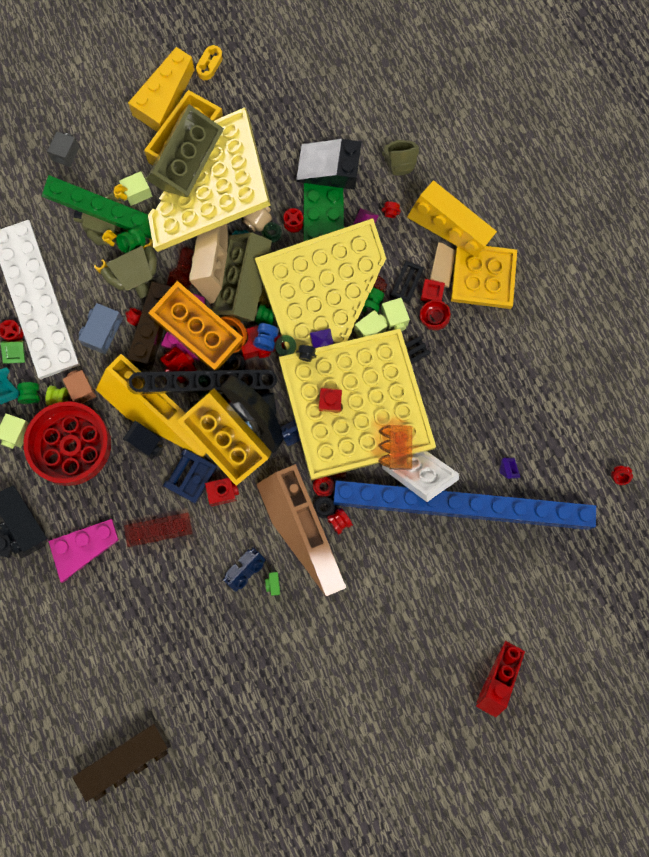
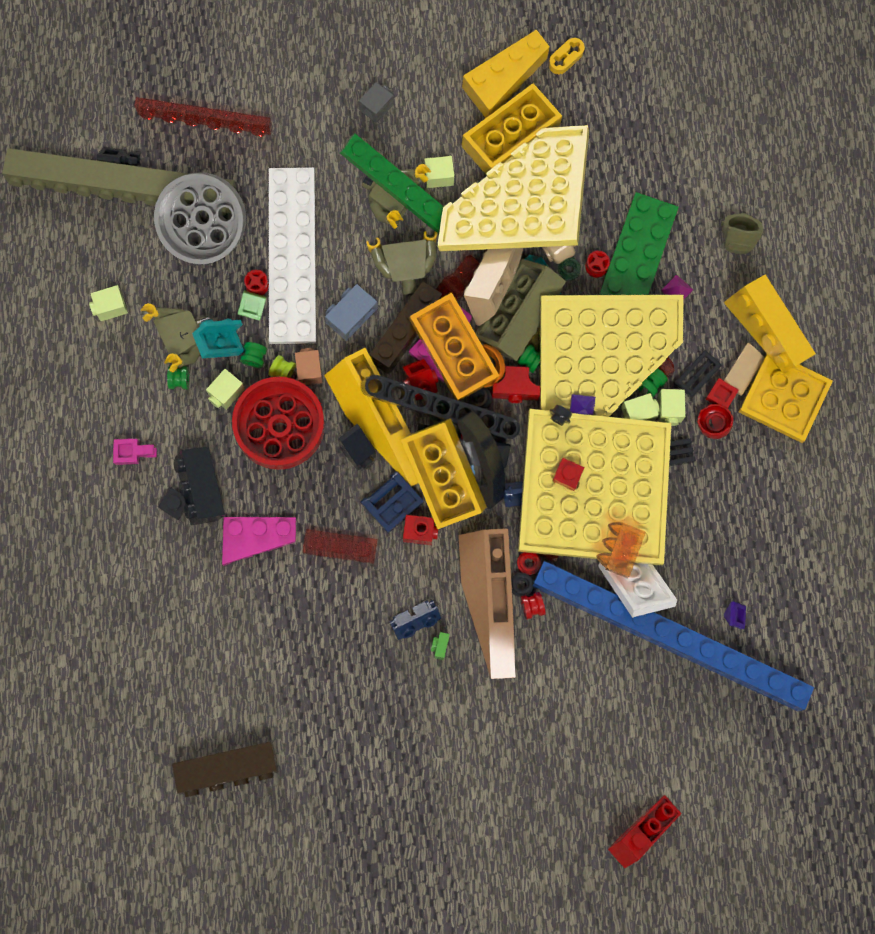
camera: 20 degrees right, 0 degrees up
green wheel [116,228,146,254] -> none
red plate [125,308,142,326] -> none
olive slope [145,104,224,197] -> none
blue wheel [253,323,279,351] -> none
clear green plate [275,335,296,356] -> none
slope [296,139,362,190] -> none
red plate [381,202,401,218] -> none
red plate [611,465,633,485] -> none

